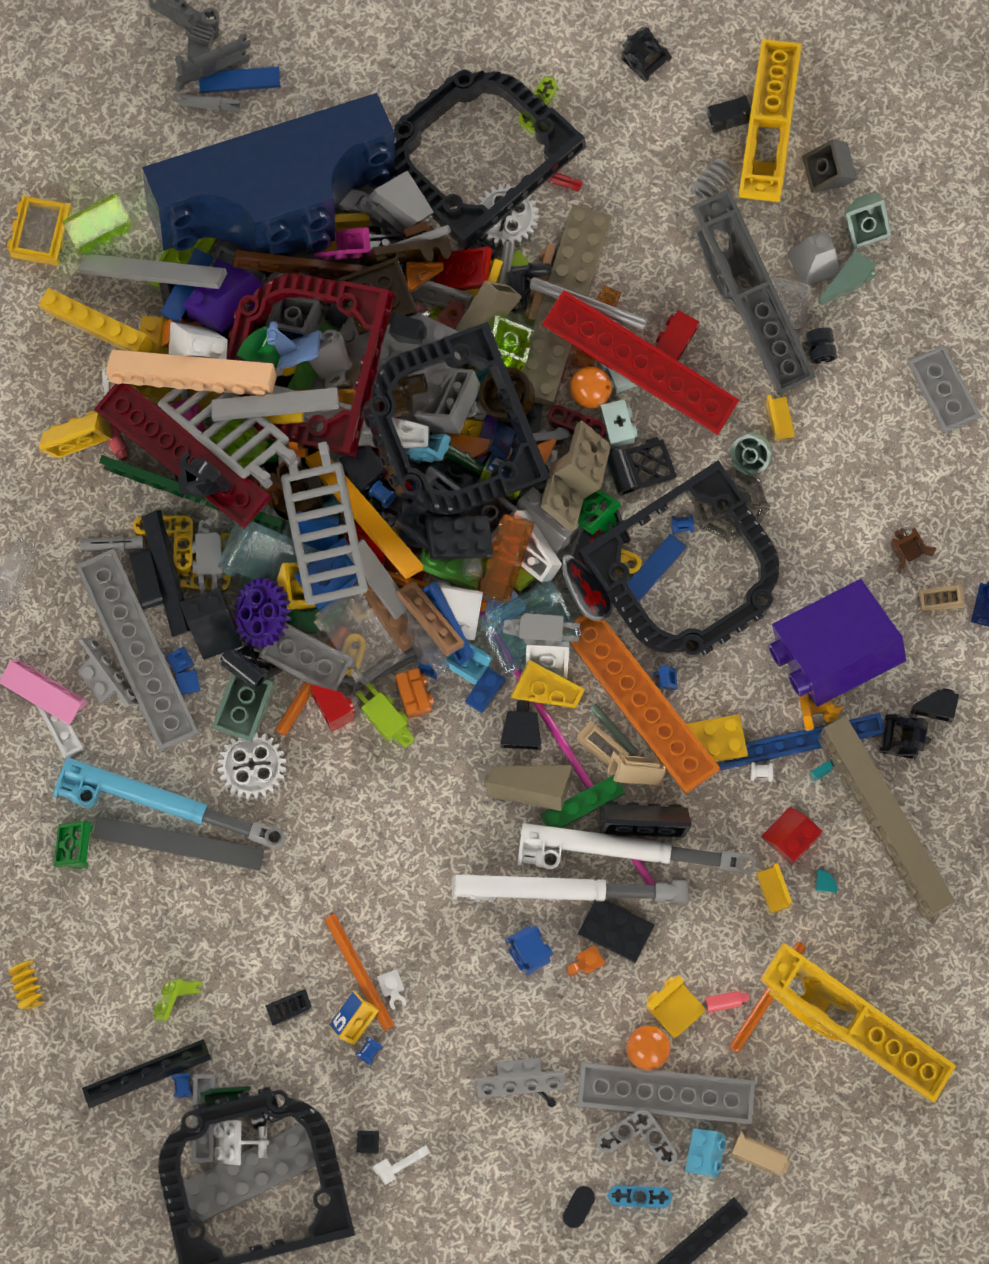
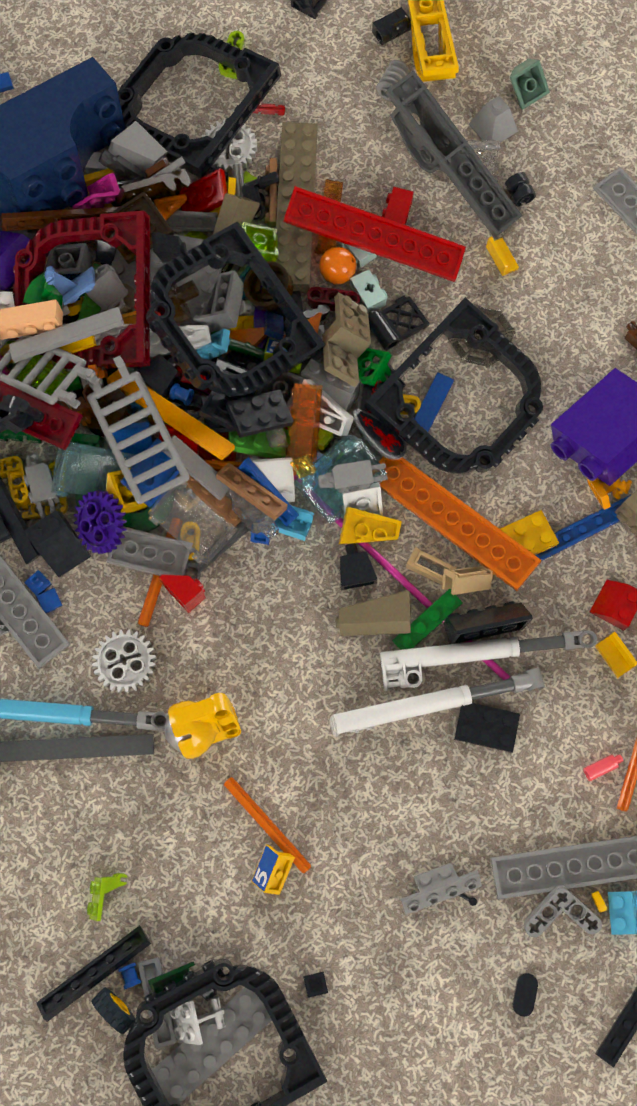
camera: 15 degrees left, 0 degrees up
sand green slope [212,674,276,742] -> none
black piece [220,642,283,690] -> none
black slope [265,989,313,1026] -> none
lime hinge [355,683,415,749] -> none
blue bush [355,1037,383,1065] -> none
white brick [372,1145,431,1185] -> none
white plate [377,970,406,1010] -> none
orange brick [395,668,434,718] -> none
clear red brick [436,300,466,330] -> none
blue plate [465,667,506,714] -> none
blue brick [505,925,553,976] -> none
light grey axle [530,278,647,330] -> none
orange plate [566,945,605,977] -> none
sand green piece [590,704,638,756] -> none
dark azure beam [608,1186,672,1208] -> none
orange piece [626,1025,671,1071] -> none
yellow bracket [646,975,705,1038] -> none
blue tile [653,665,678,690] -> none
blue bush [671,514,694,534] -> none
sand green cylinder [730,432,773,475] -> none
white bush [750,762,773,782] -> none
dark grey slope [802,139,857,193] -> none
teal tile [810,760,833,781] -> none
sand green slope [819,251,876,305] -> none
none -> black wheel [91,987,136,1034]
none -> yellow piece [164,693,241,759]
none -> clear yellow plate [290,454,317,479]
none -> yellow tile [591,891,607,913]

